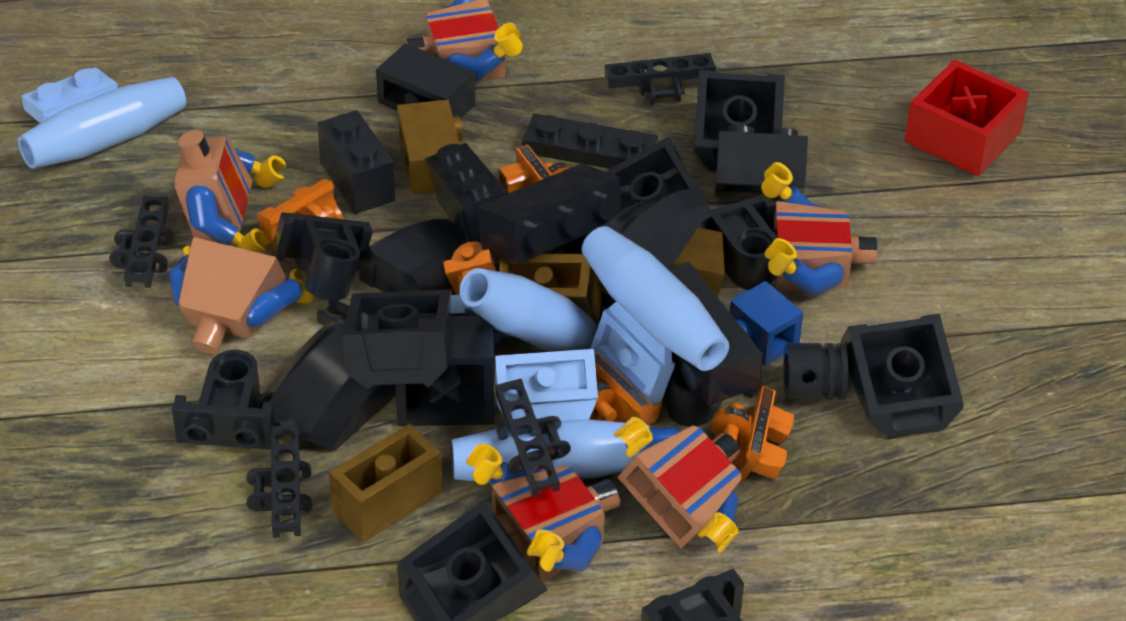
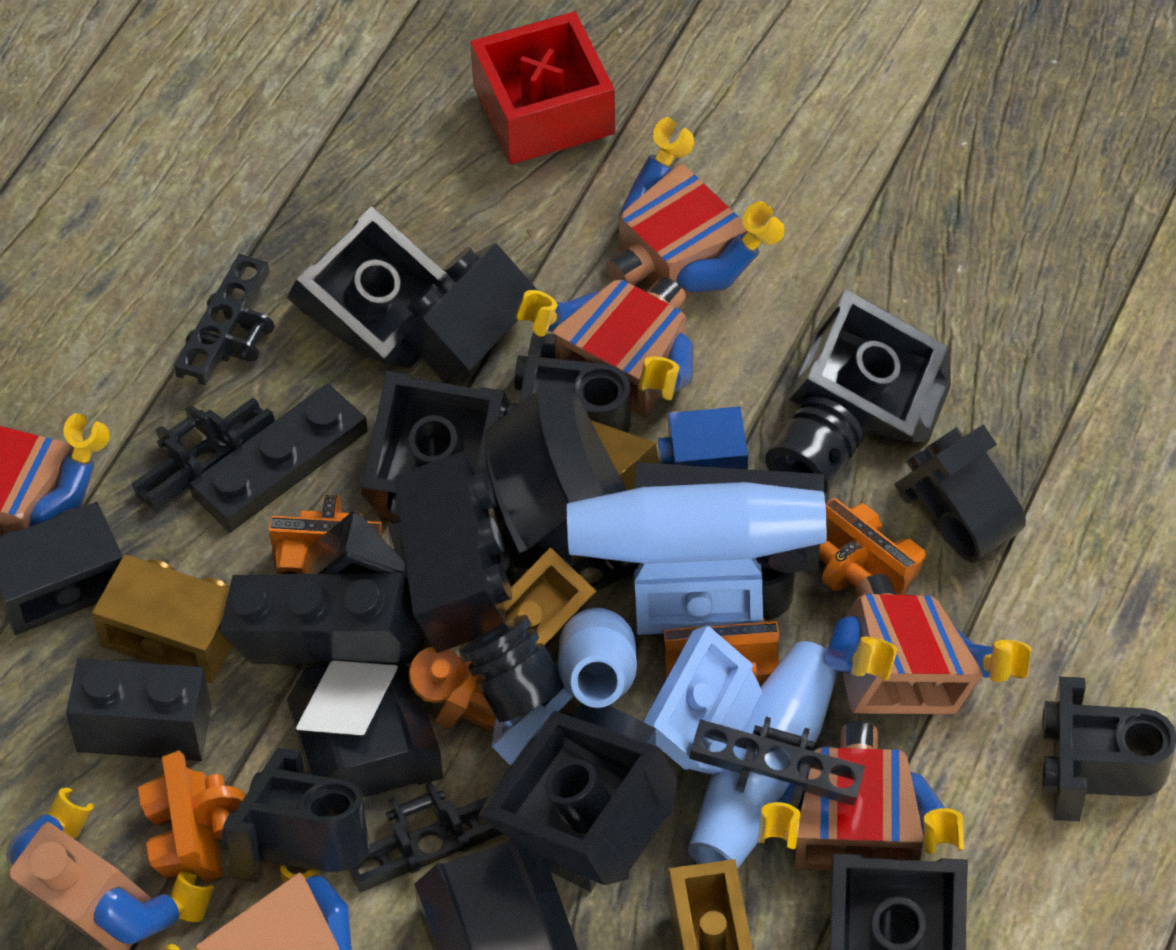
camera: 55 degrees left, 10 degrees up
none -> black piece [132,398,275,511]
none -> white sticker [296,661,398,735]
none -> black slope [301,511,405,574]
none -> black piece [459,615,564,723]
none -> torso [606,117,785,294]
none -> black pin [894,424,1026,562]

